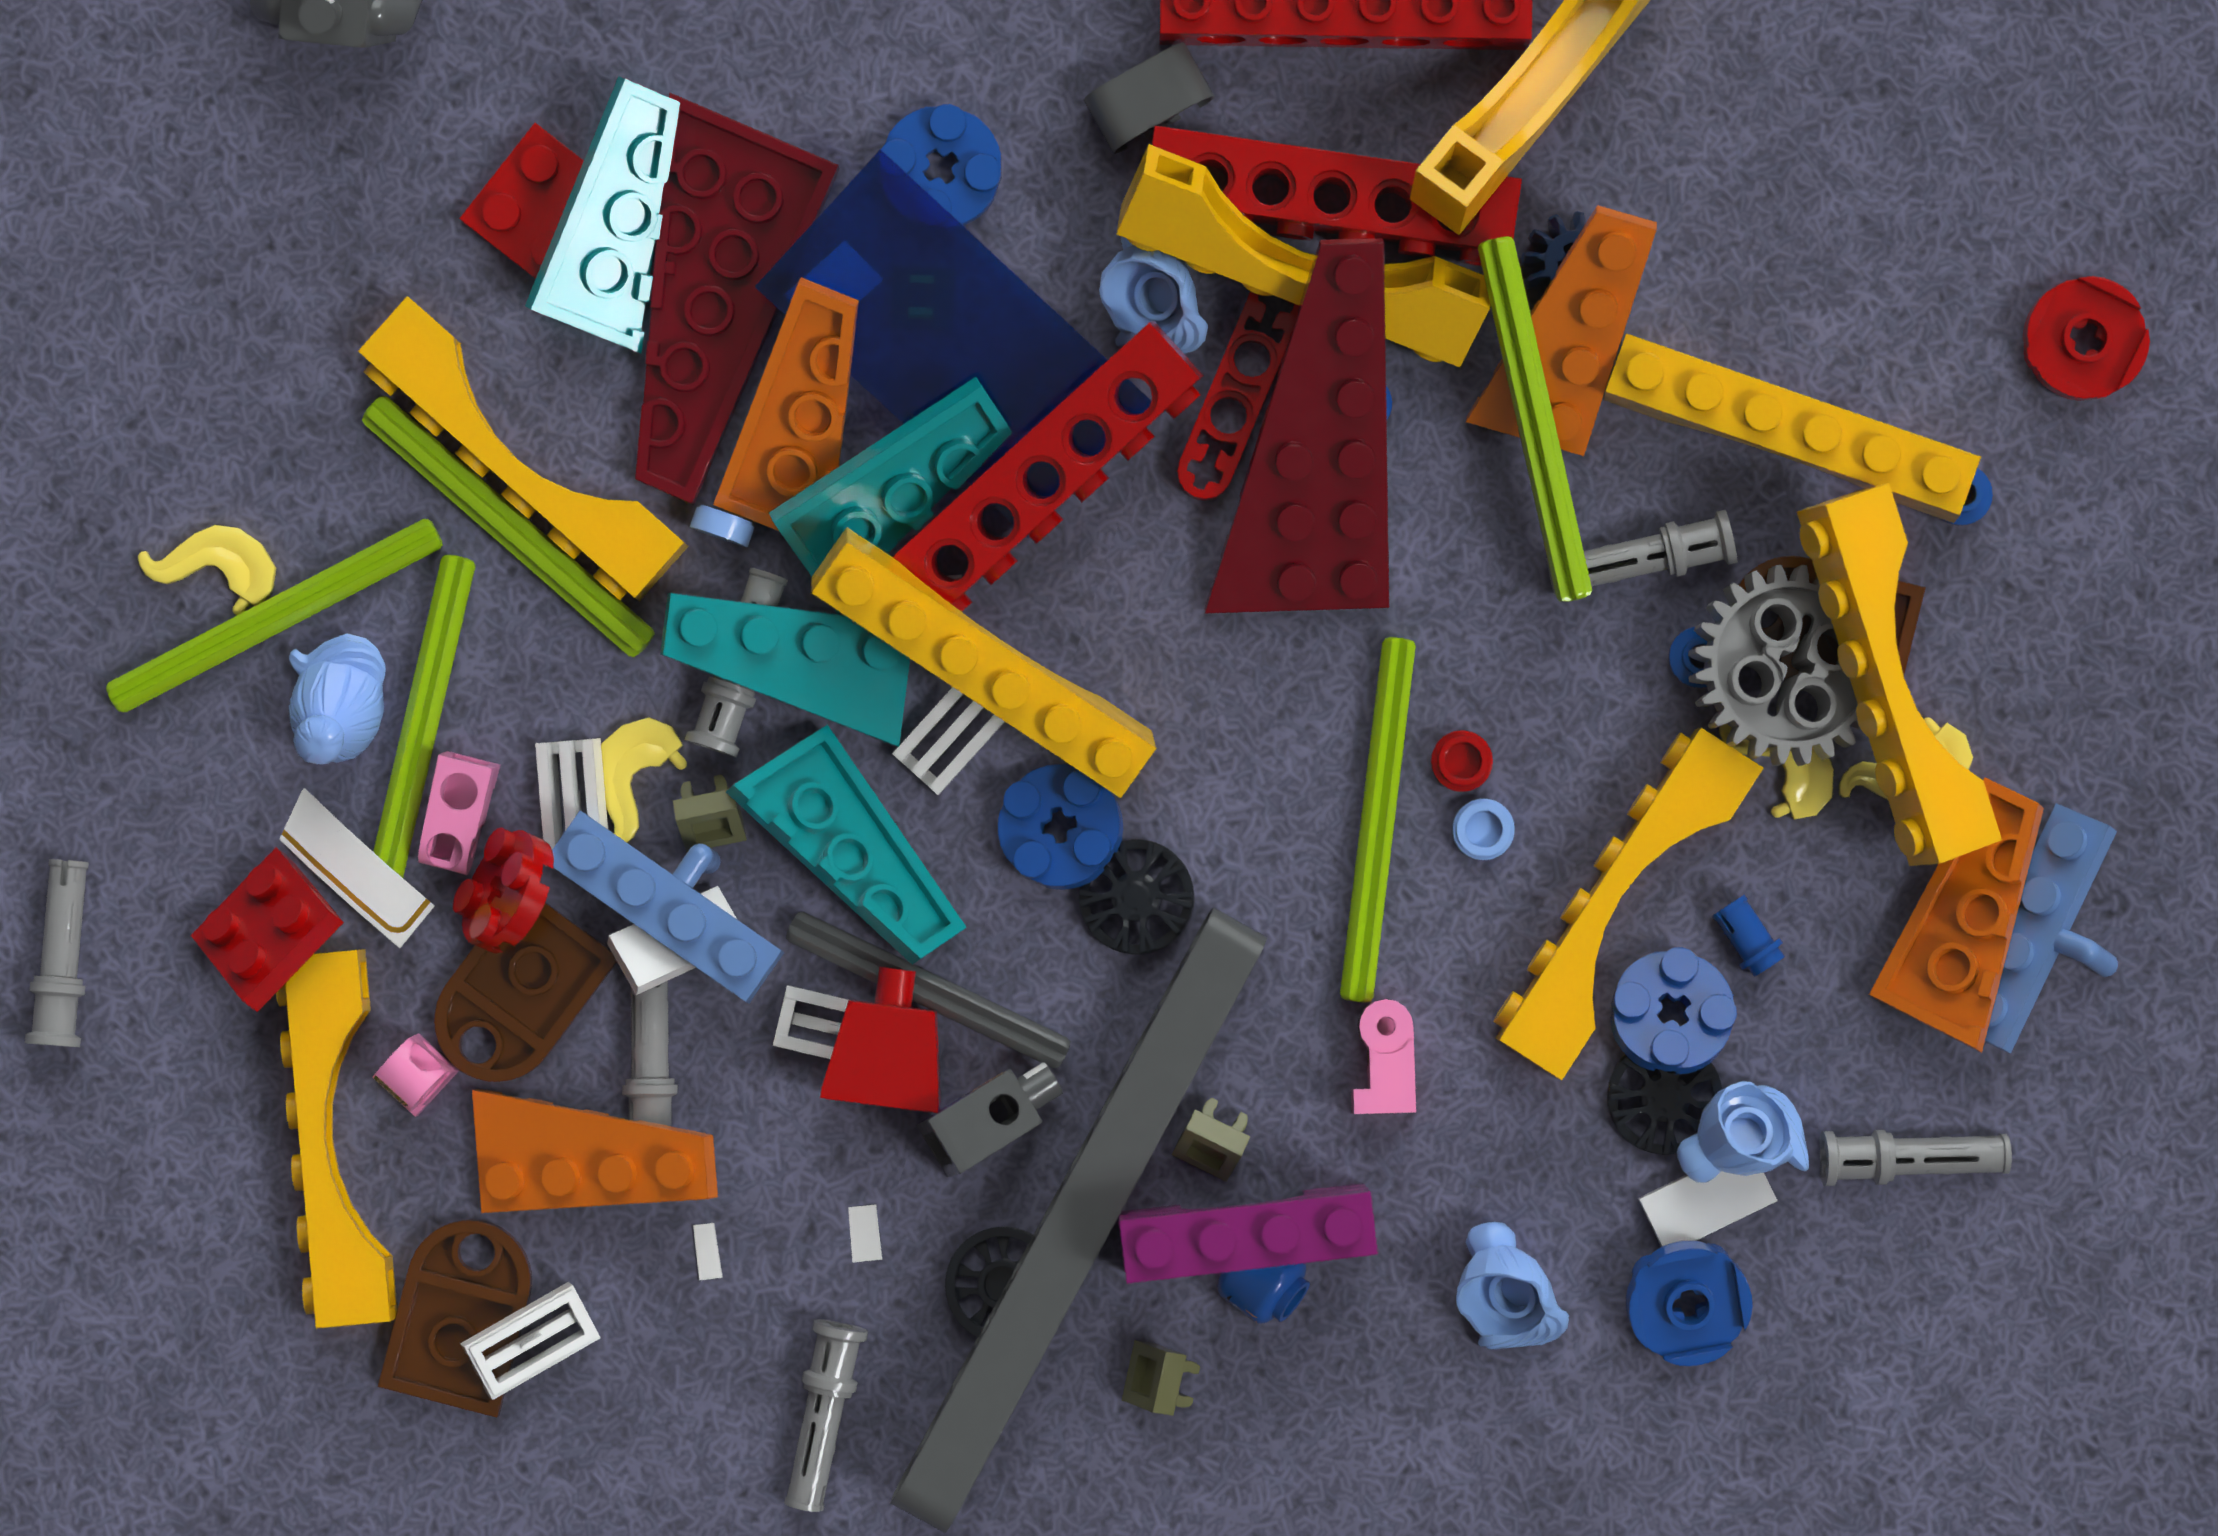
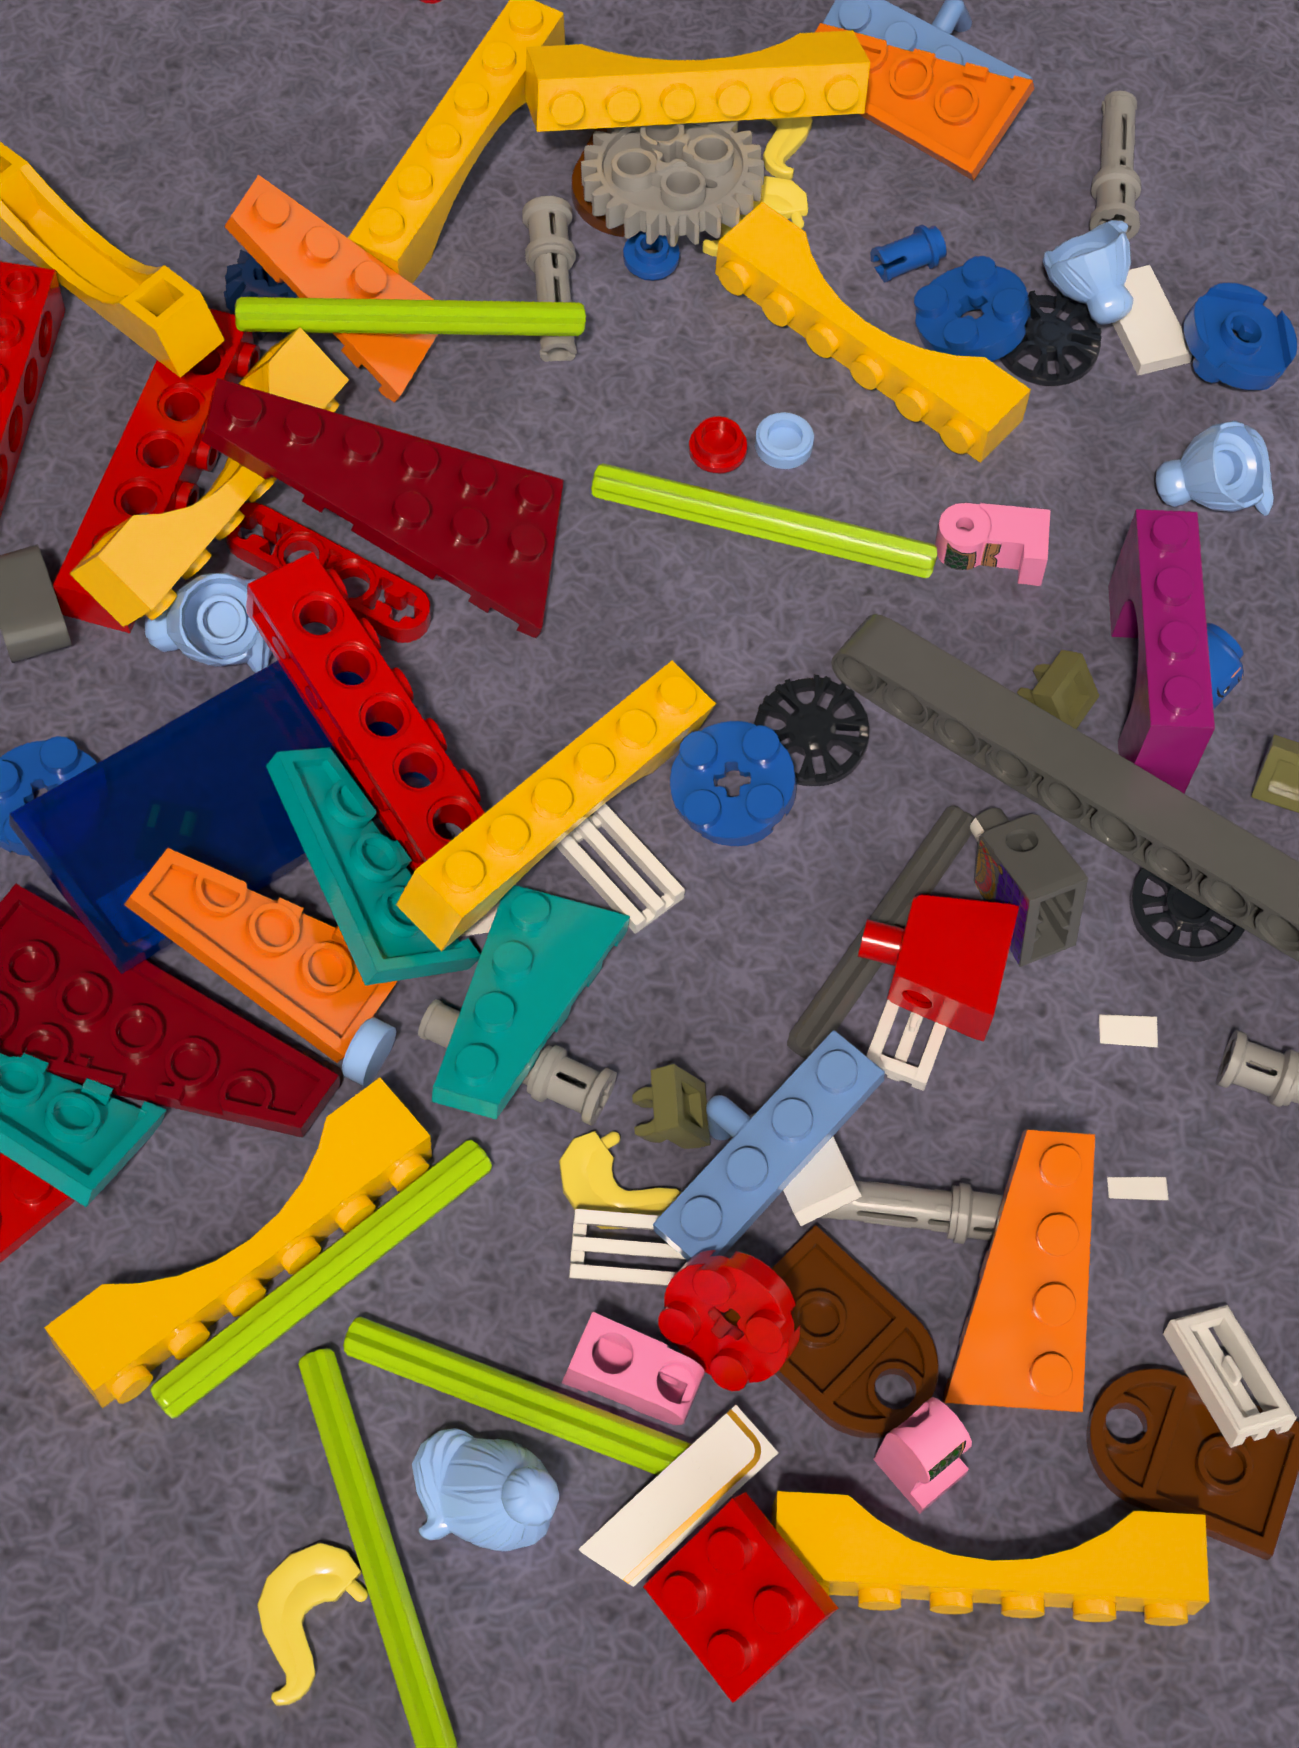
camera: 90 degrees left, 25 degrees down
teal wing [726,724,967,965] -> none

